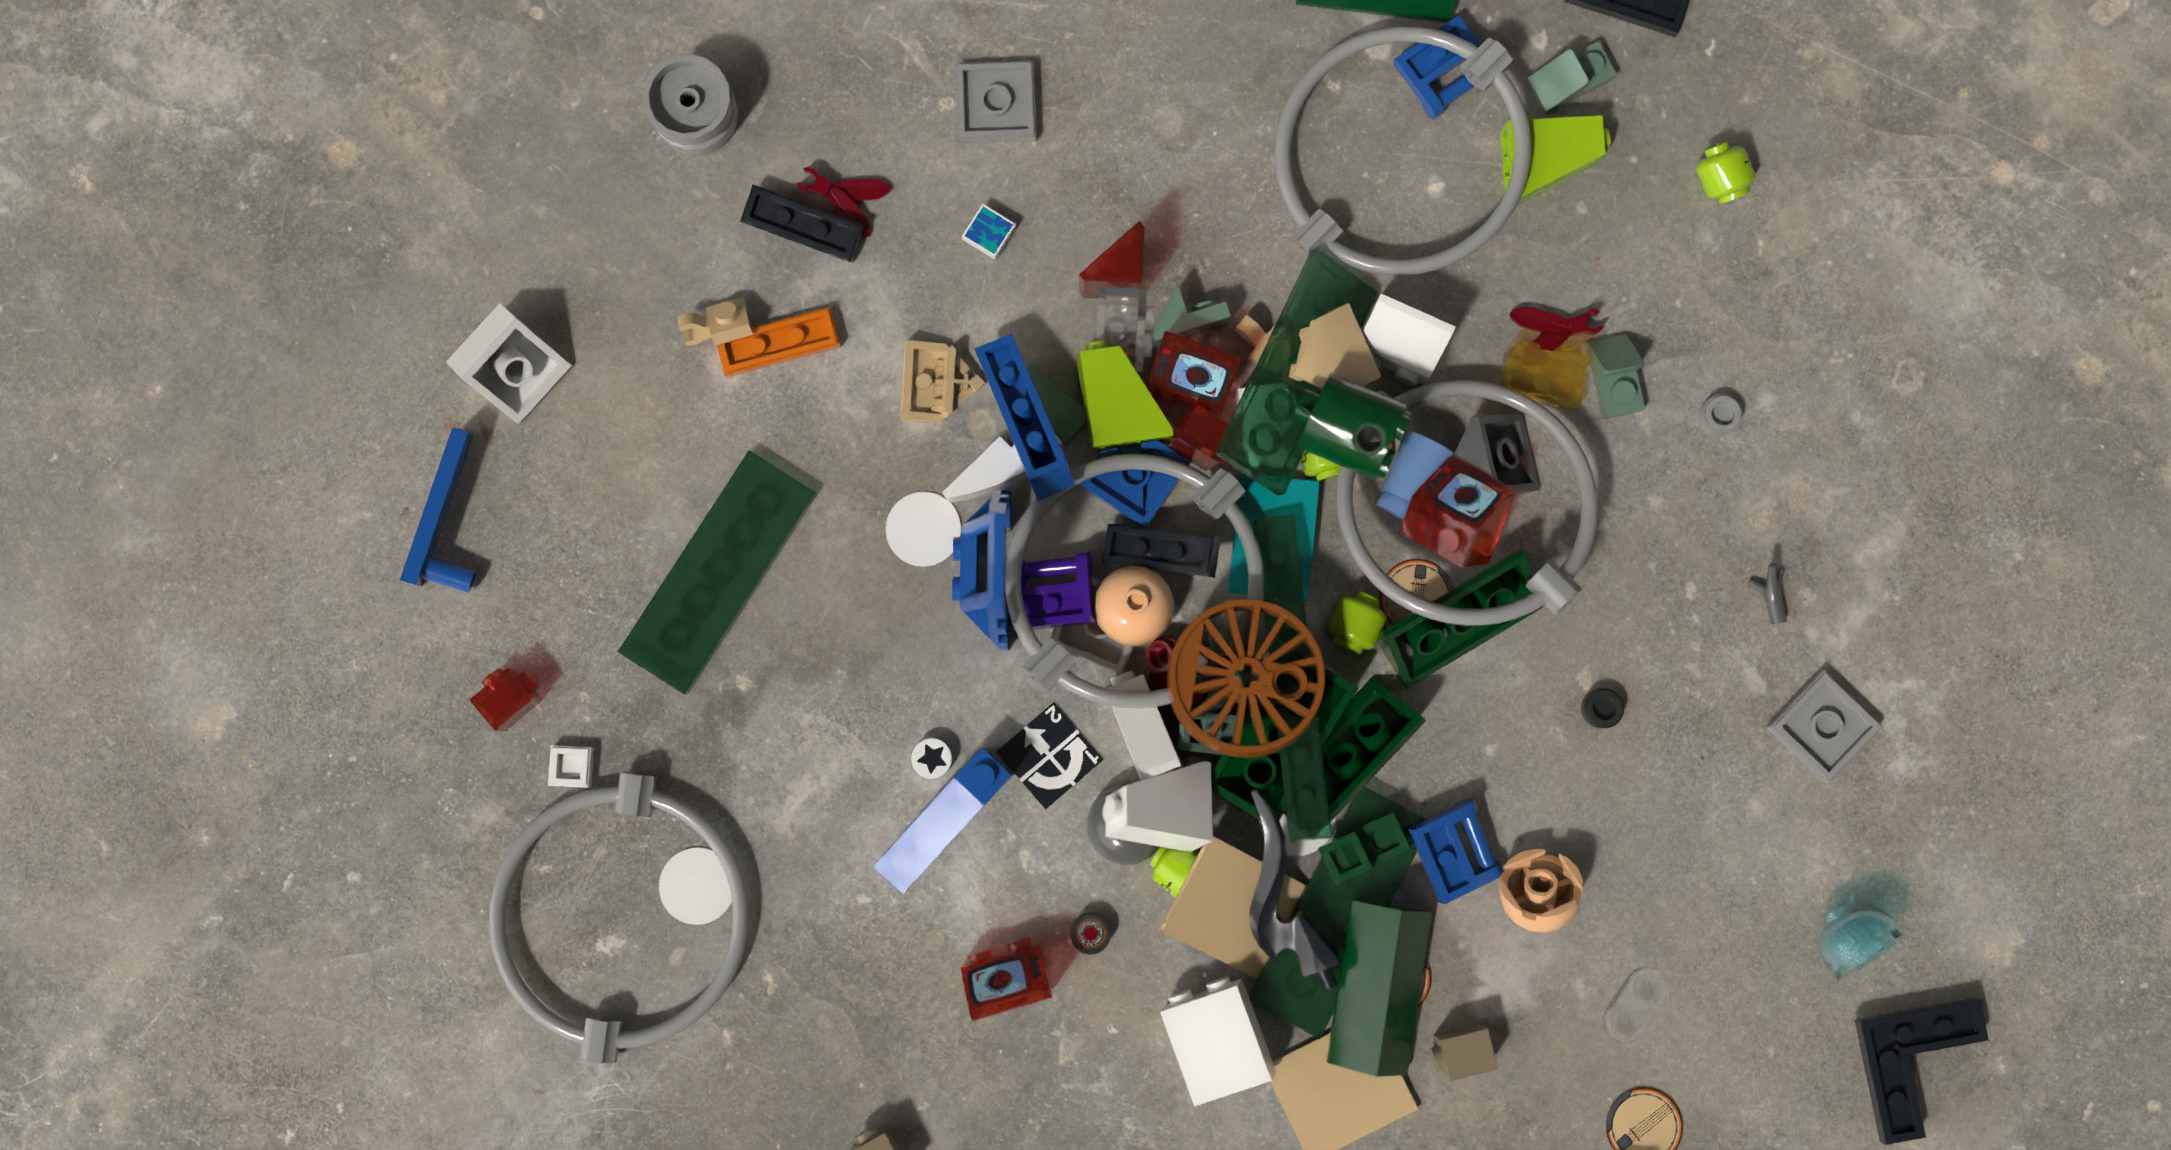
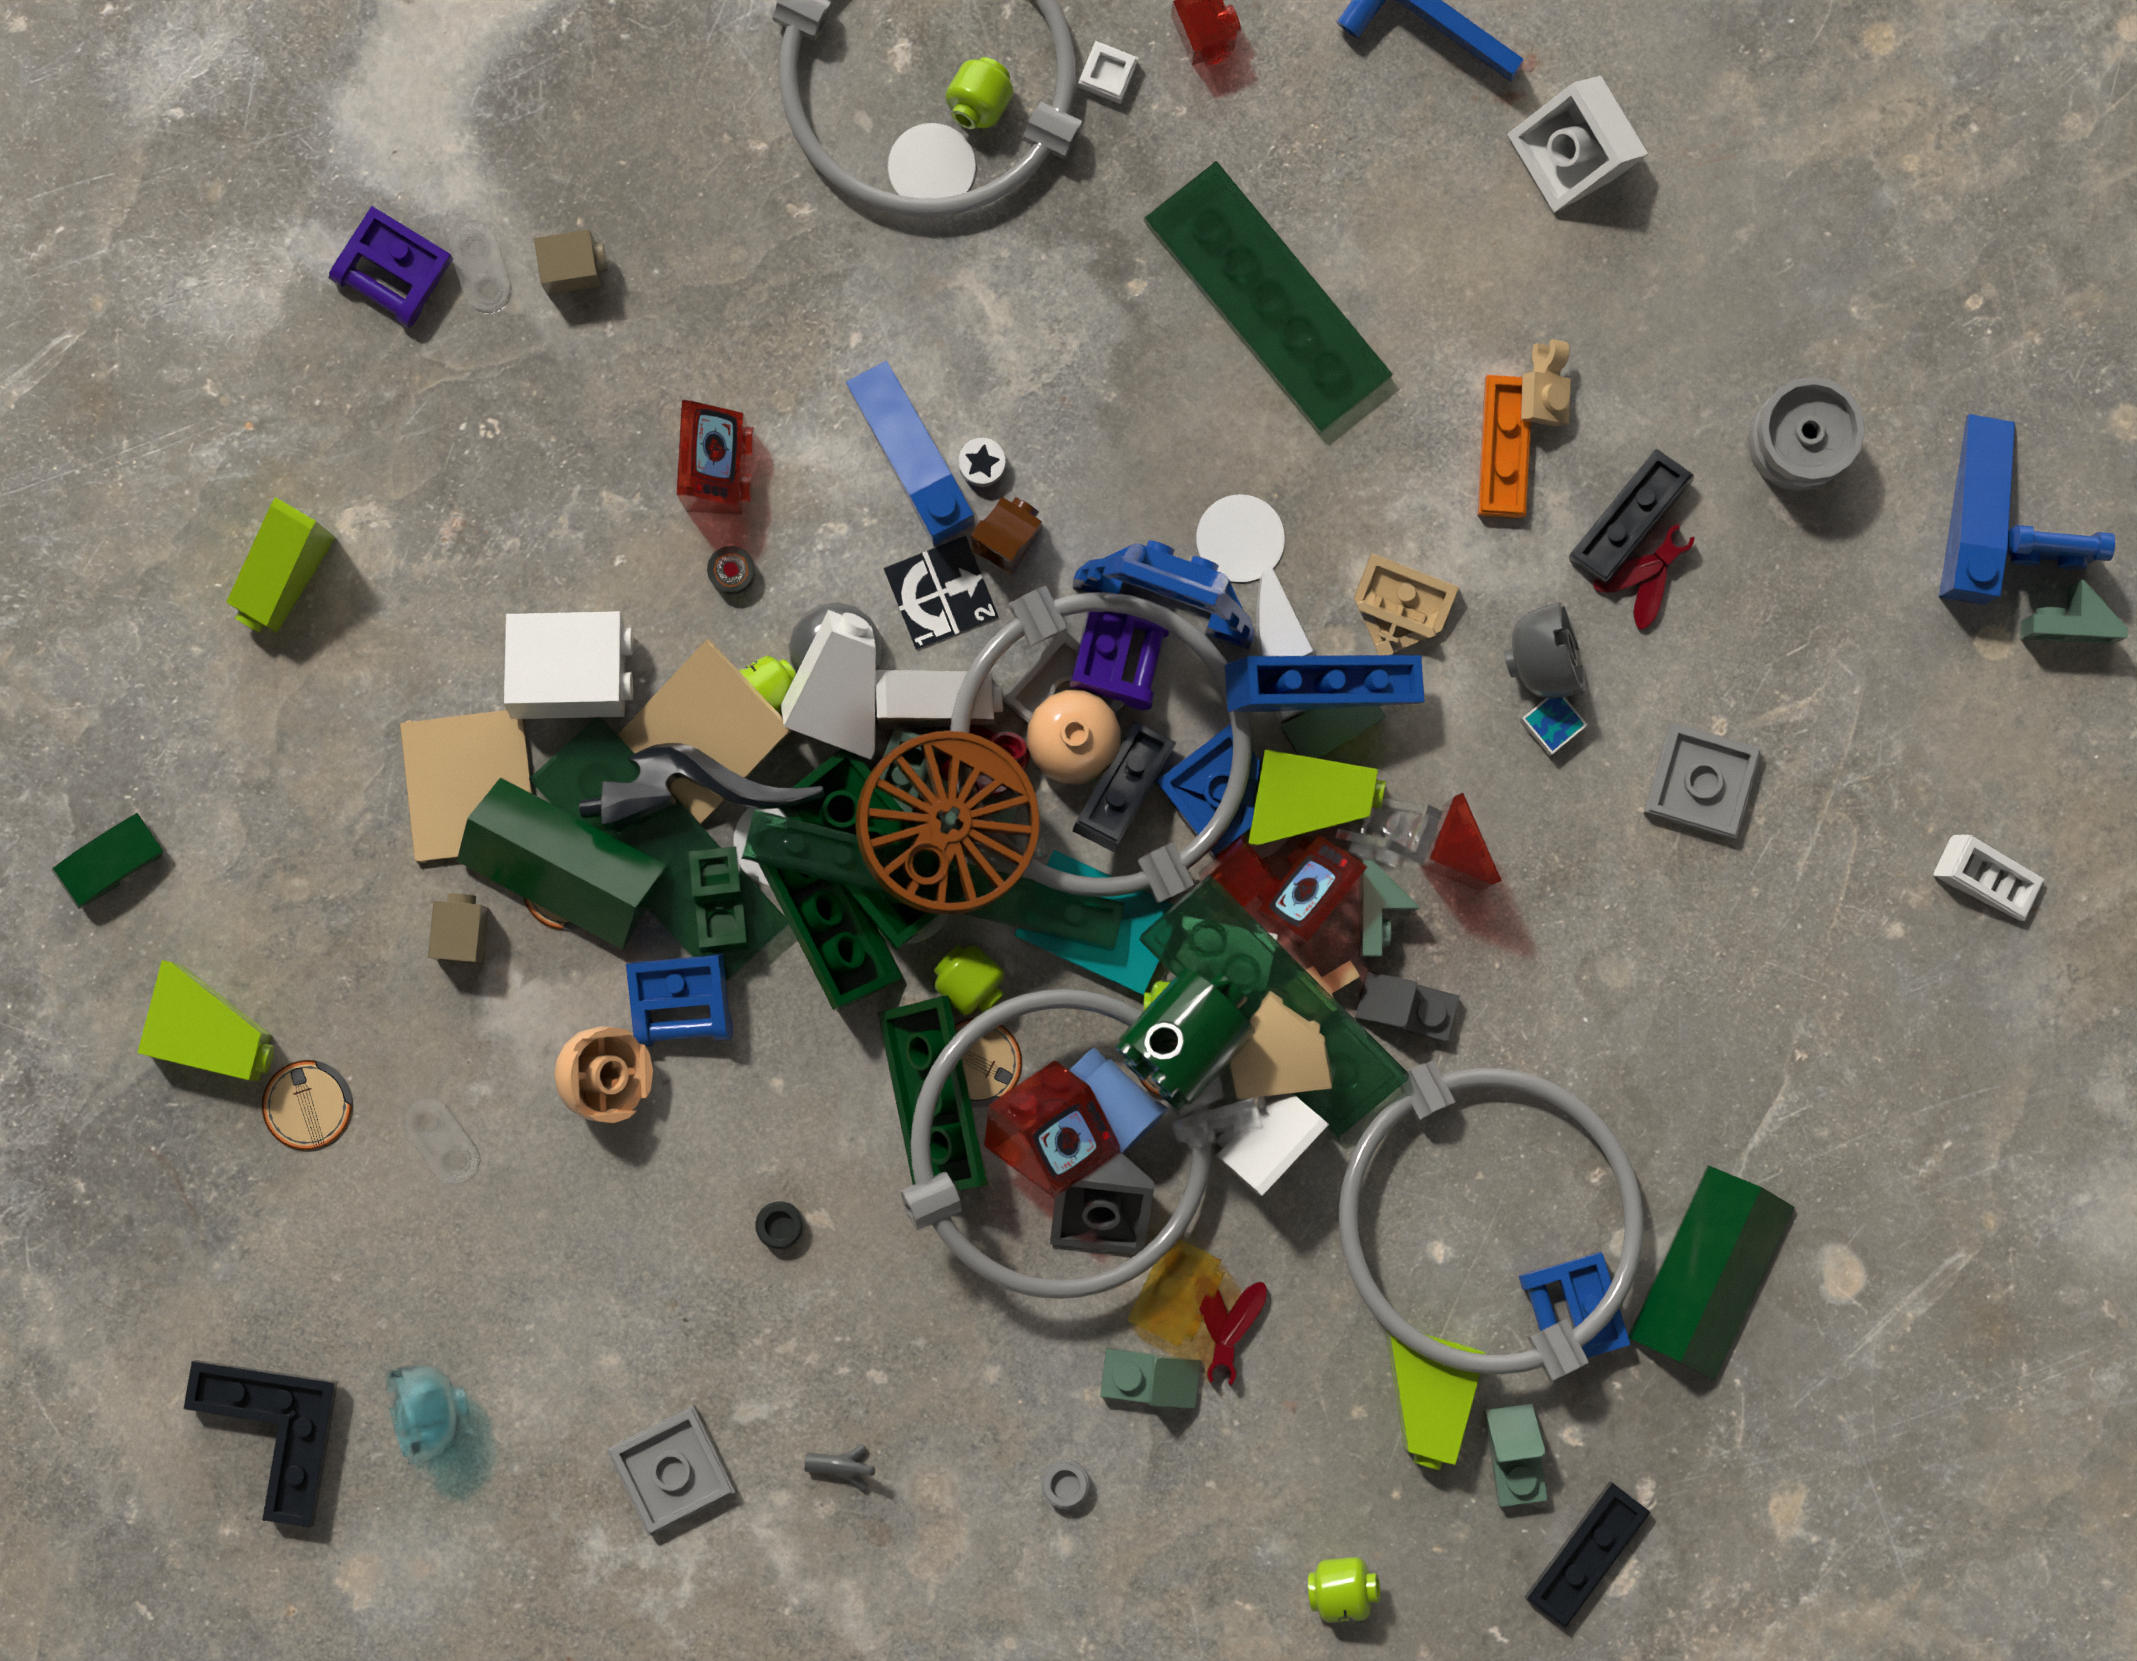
camera: 105 degrees right, 0 degrees up
none -> lime head [945,57,1014,129]
none -> reddish brown arch [971,497,1042,576]
none -> clear plate [1172,1096,1270,1150]
none -> dark grey slope [1355,971,1460,1042]
none -> dark grey cylinder [1504,602,1586,699]

